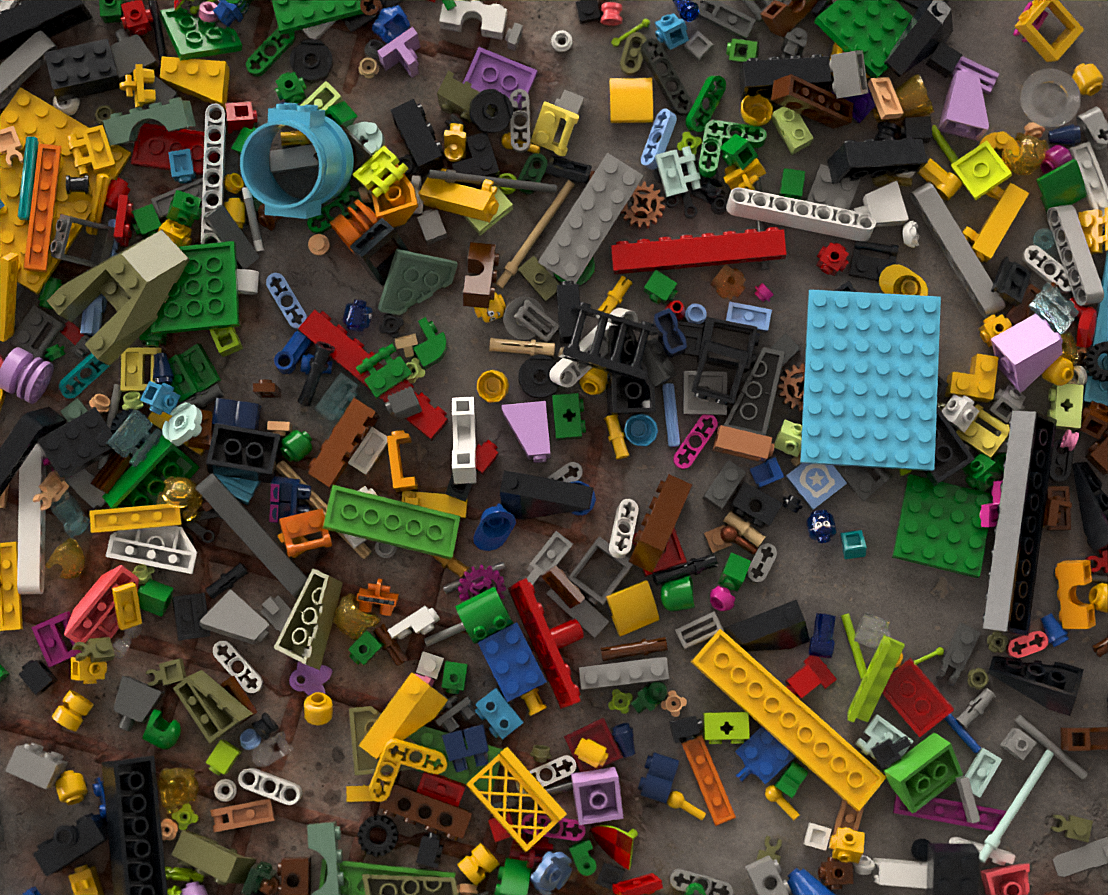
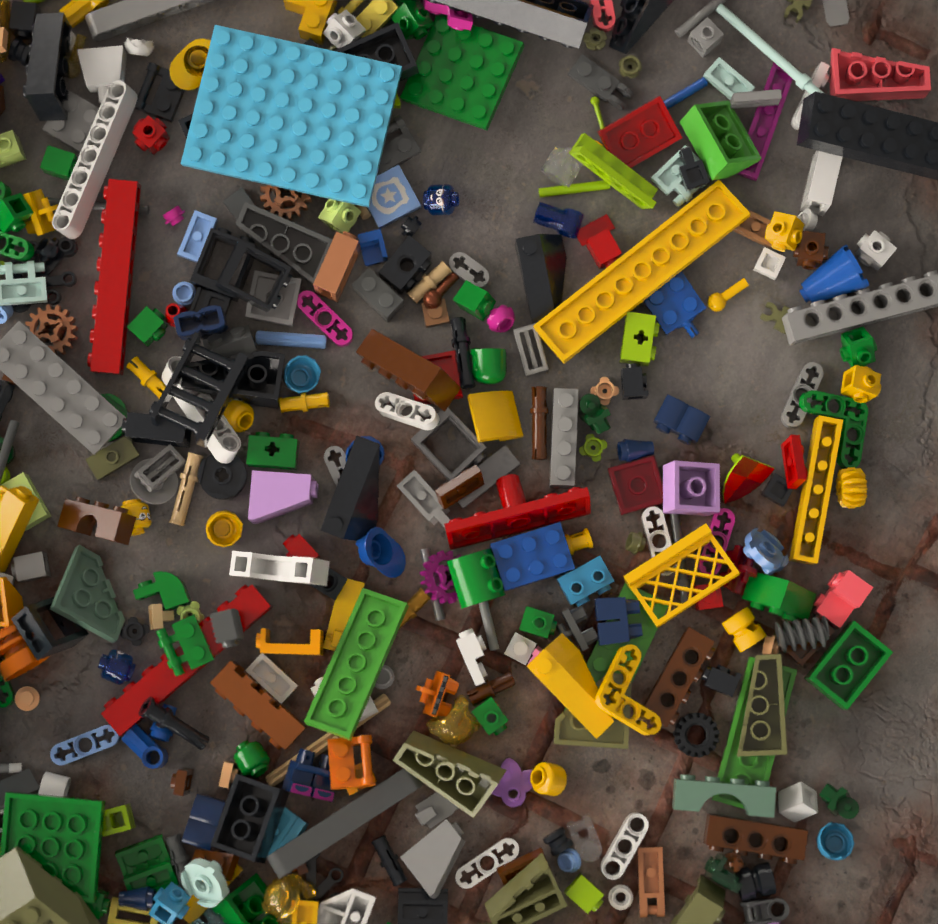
camera: 80 degrees left, 0 degrees up
clear light blue brick [313,373,359,422] -> none
yellow window [346,785,382,802] -> none
red plate [417,771,466,807] -> none
tan bar [496,180,575,289] -> none
green leg [569,838,596,876] -> none
yellow brick [574,738,609,768] -> none
yellow bar [667,791,706,821] -> none
orange tile [681,735,736,826] -> none
clear orange brick [711,264,746,300] -> none
green leg [774,761,808,798] -> none
teal slope [840,530,867,559] -> none
black plate [911,838,931,861] -> none
light grey pin [956,687,996,729] -> none

